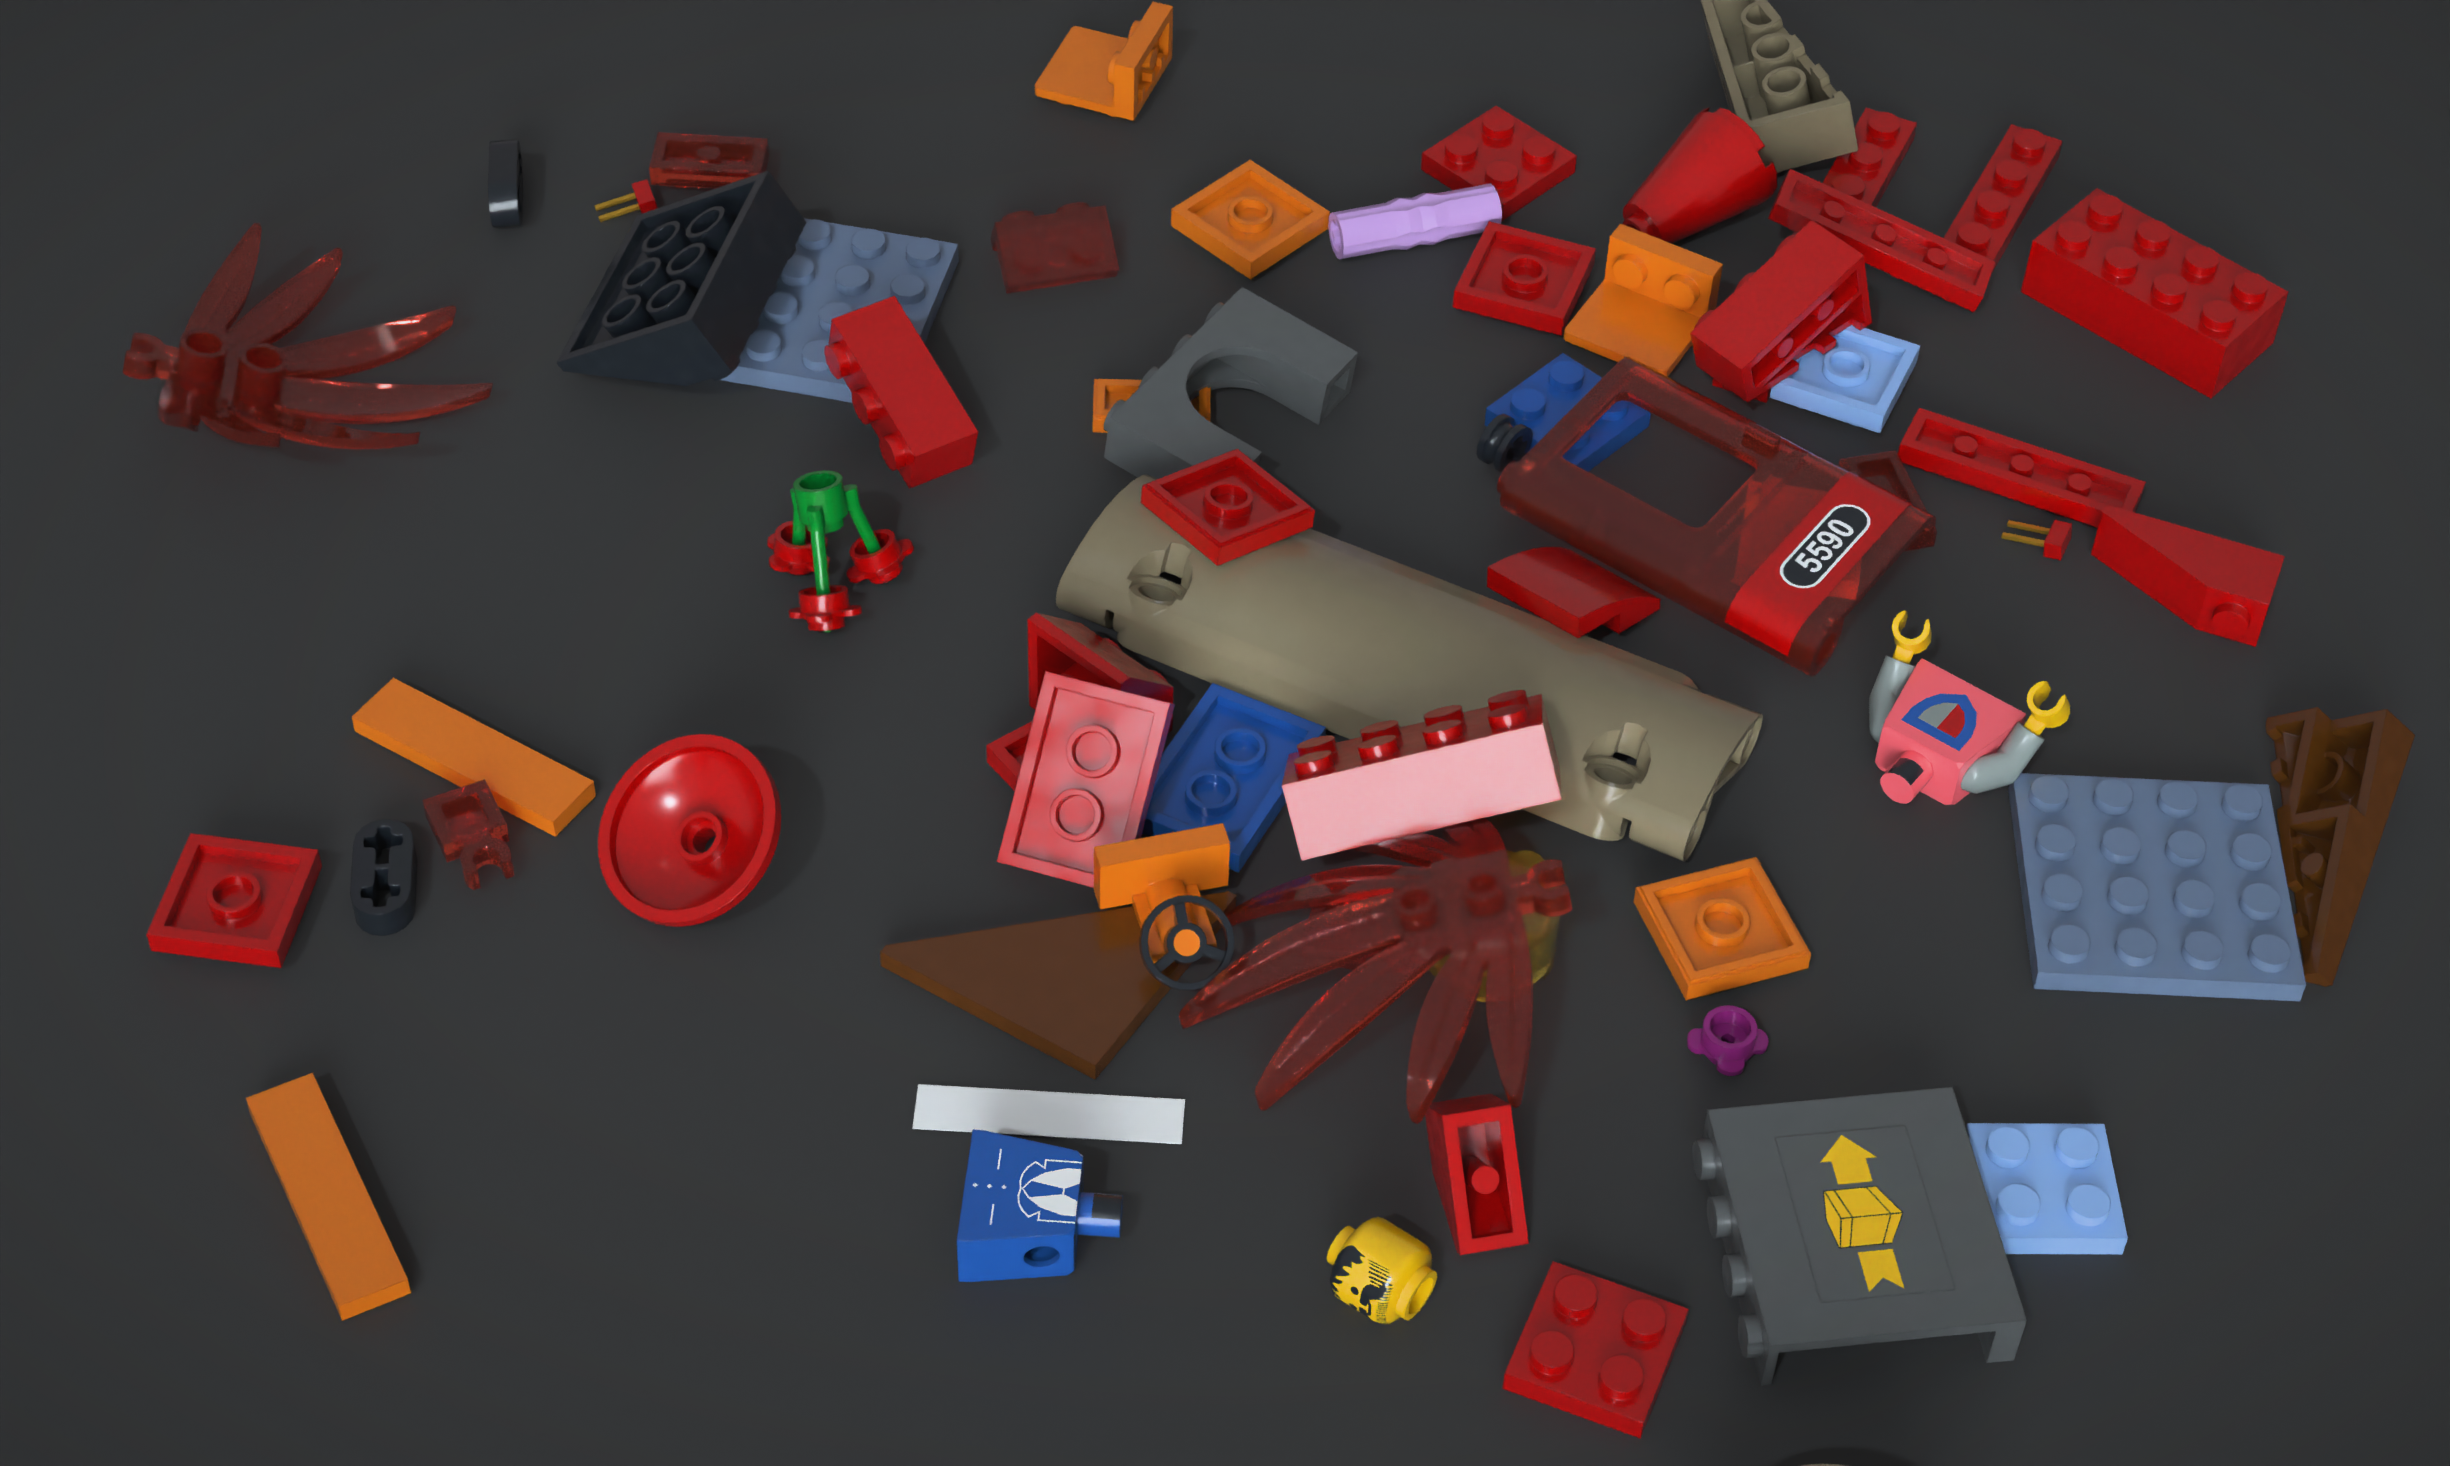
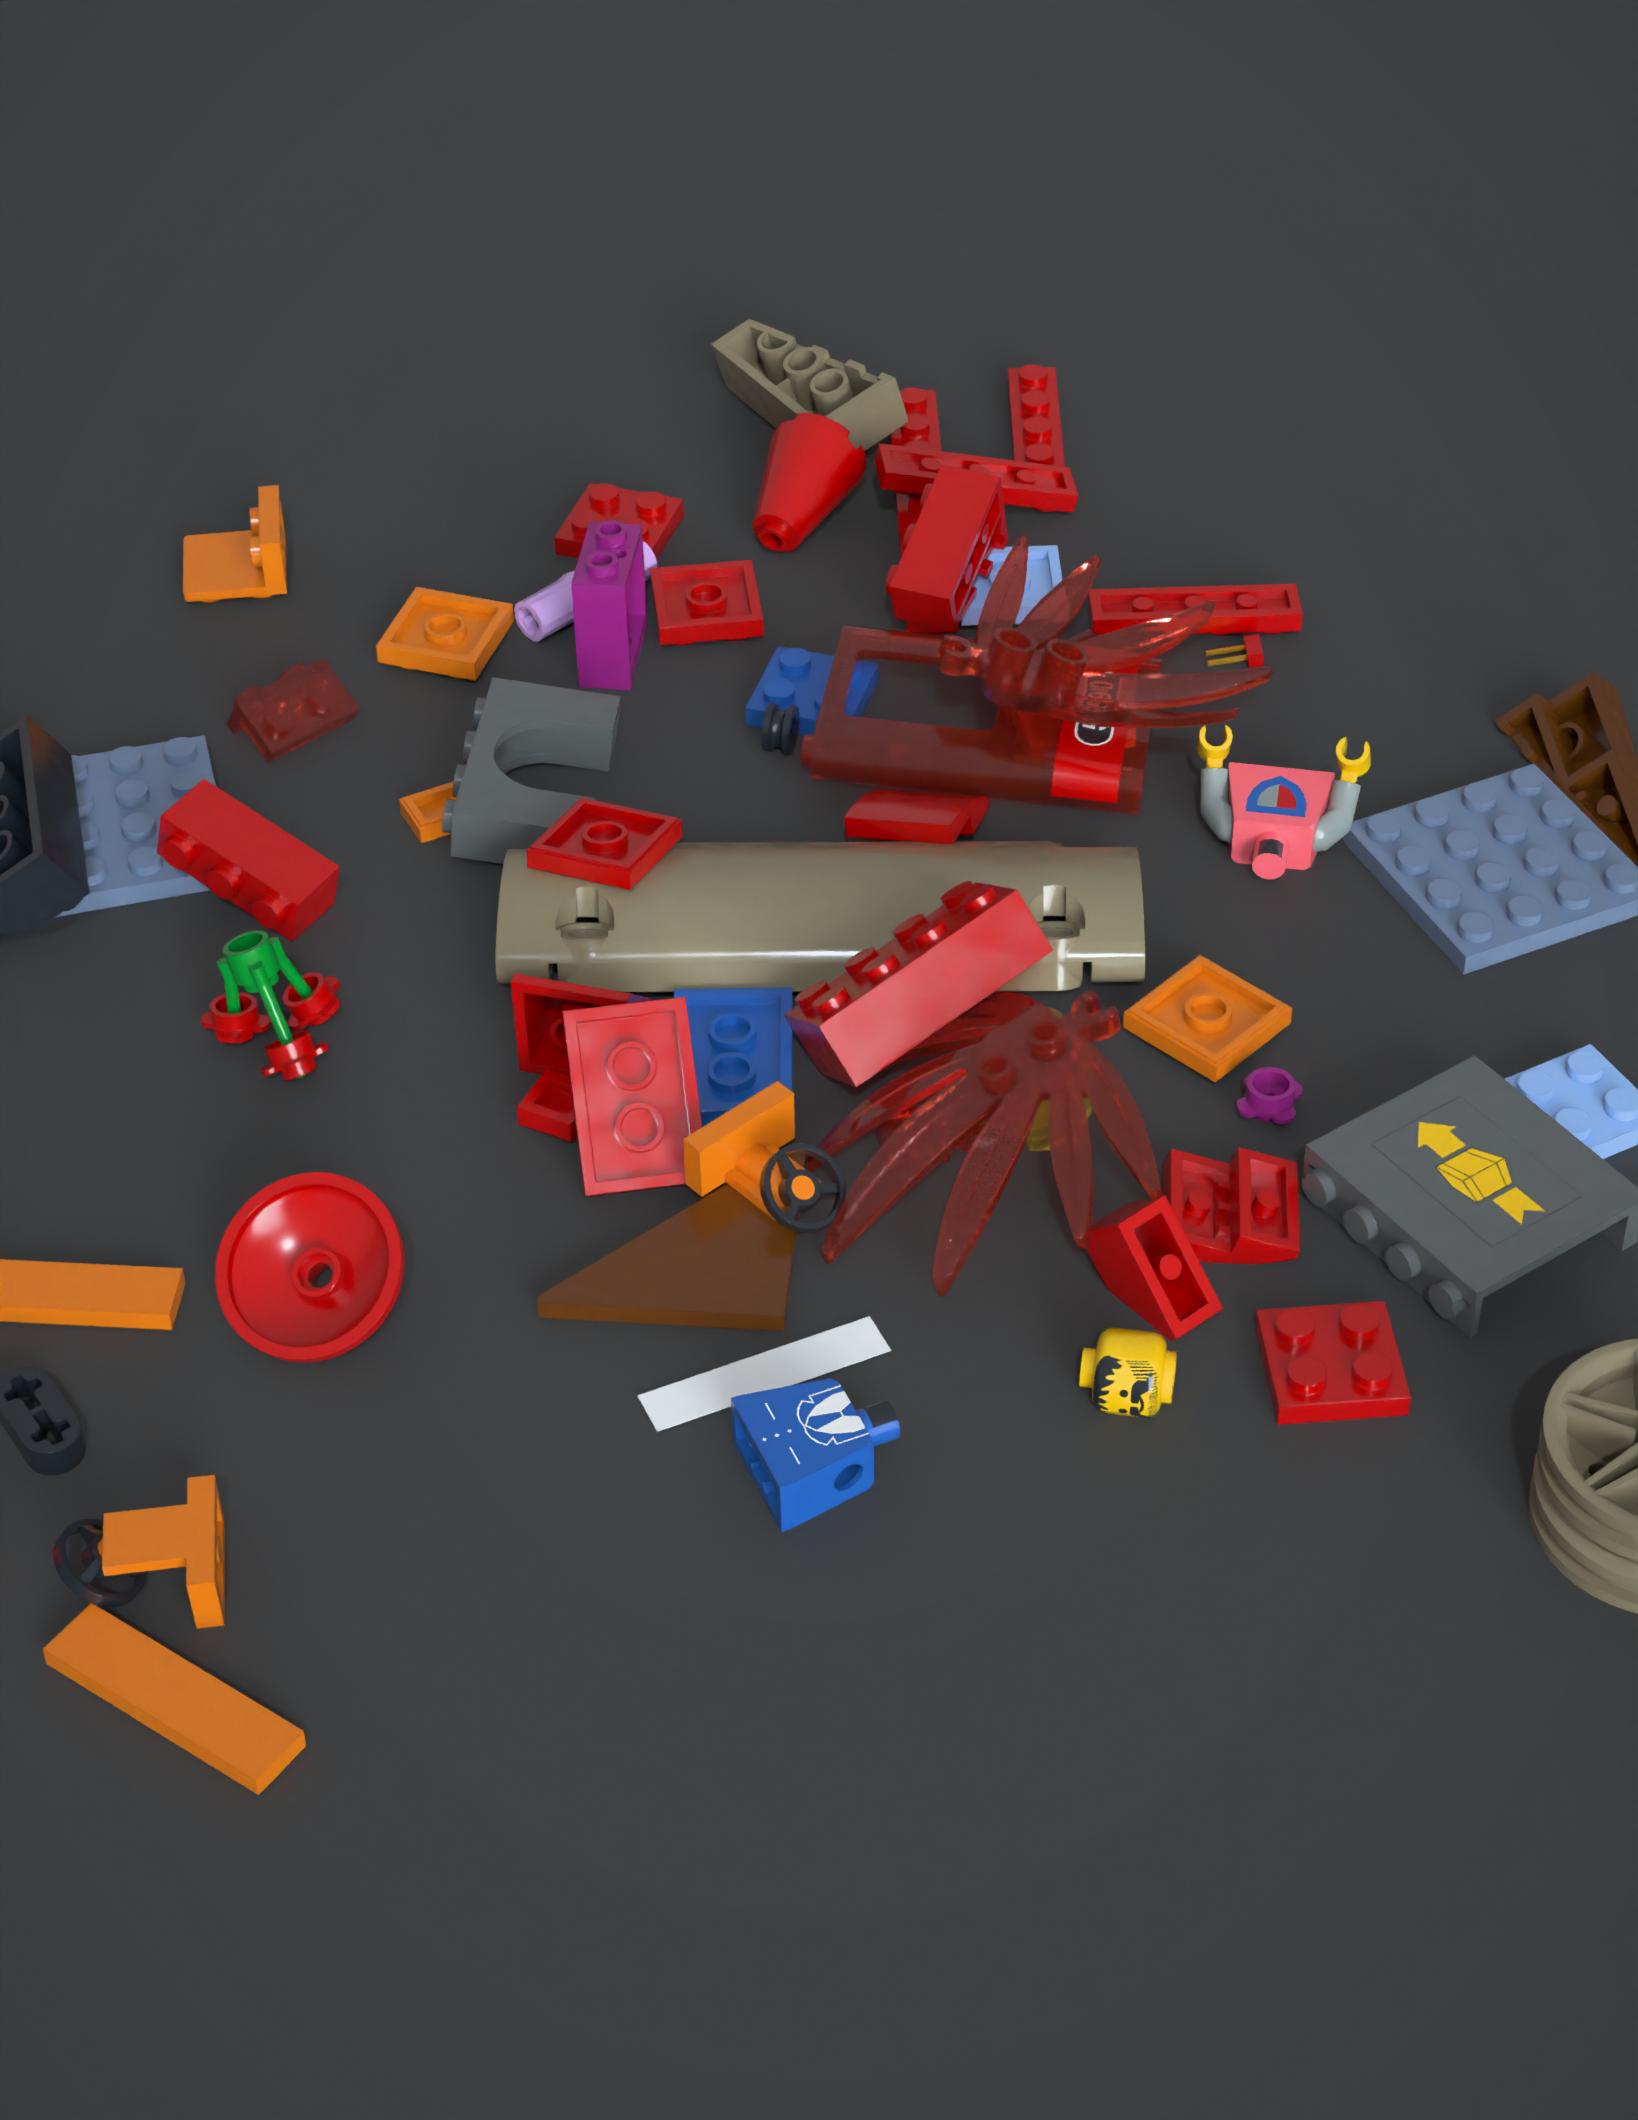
camera: 25 degrees left, 5 degrees down
clear red plate [422,779,514,890] -> none
orange bracket [1564,224,1723,380] -> none
red brick [2021,188,2289,399] -> none
red slope [2091,504,2285,647] -> none
none -> orange piece [53,1475,225,1629]
none -> magenta window [571,520,648,691]
none -> clear red plant [938,534,1275,728]
none -> red slope [1163,1147,1300,1264]

